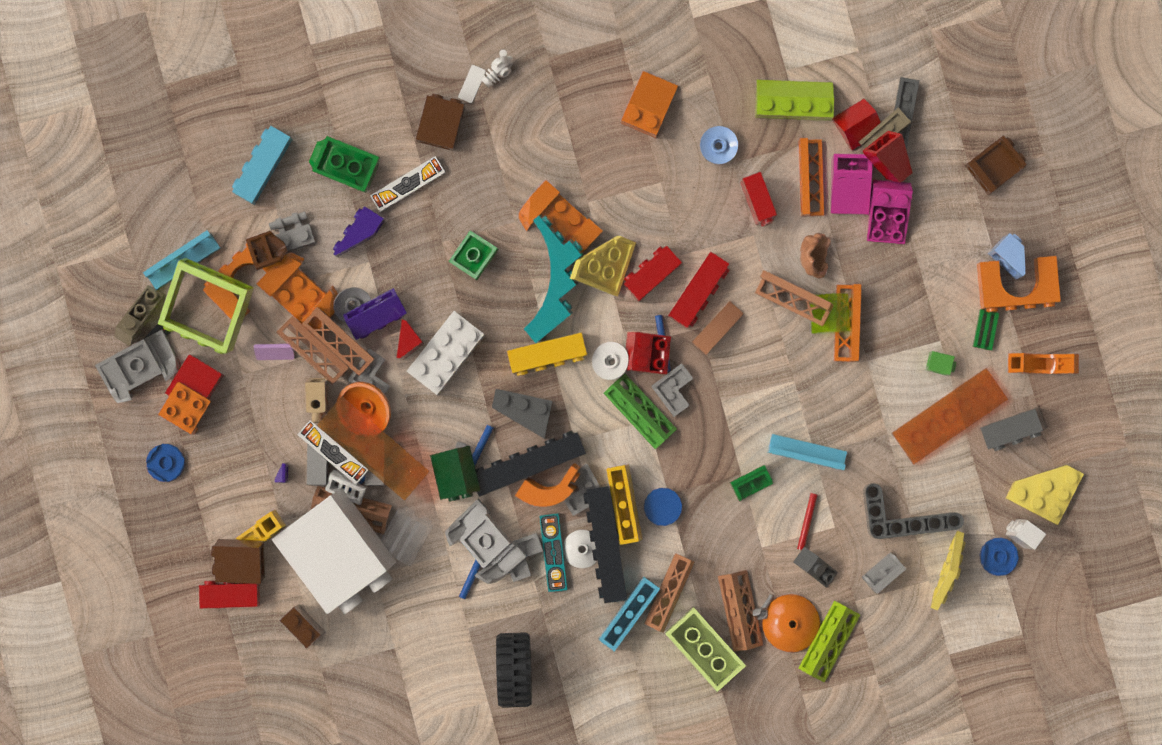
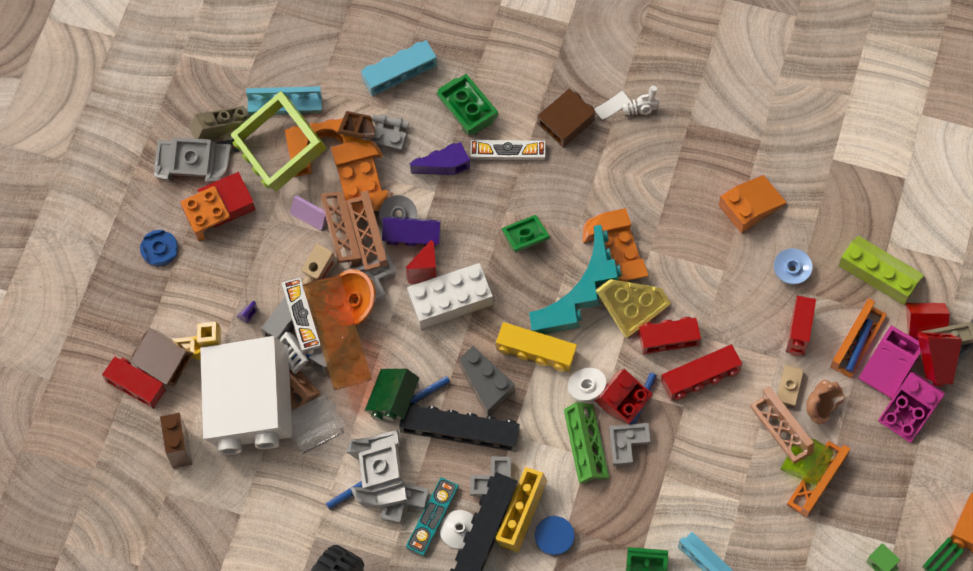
camera: 35 degrees right, 20 degrees down
orange arch [515,463,581,507] -> none
nougat slope [692,301,744,356] -> none
none -> tan plate [777,365,804,407]
none -> blue bar [845,319,873,373]

